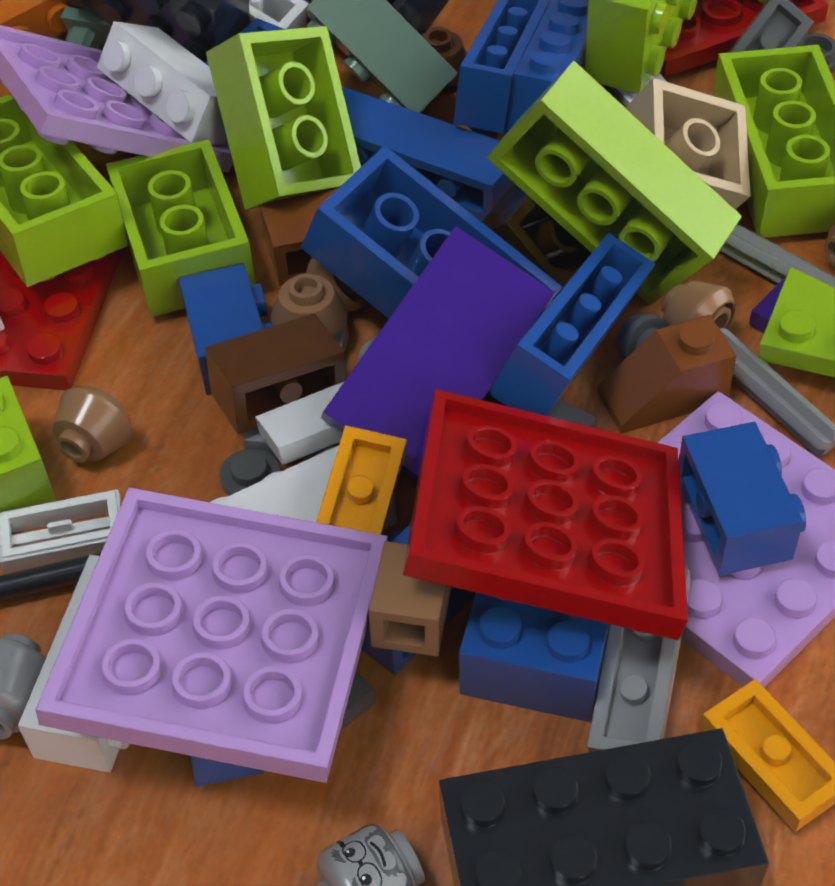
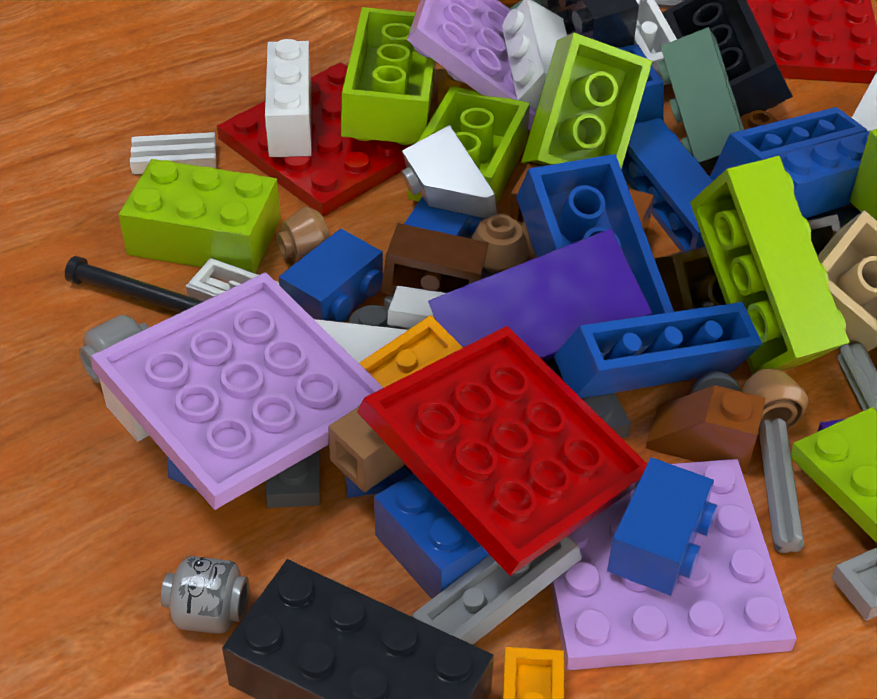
camera: 35 degrees right, 5 degrees down
none -> blue brick [279,228,383,322]
none -> slope [401,125,497,218]

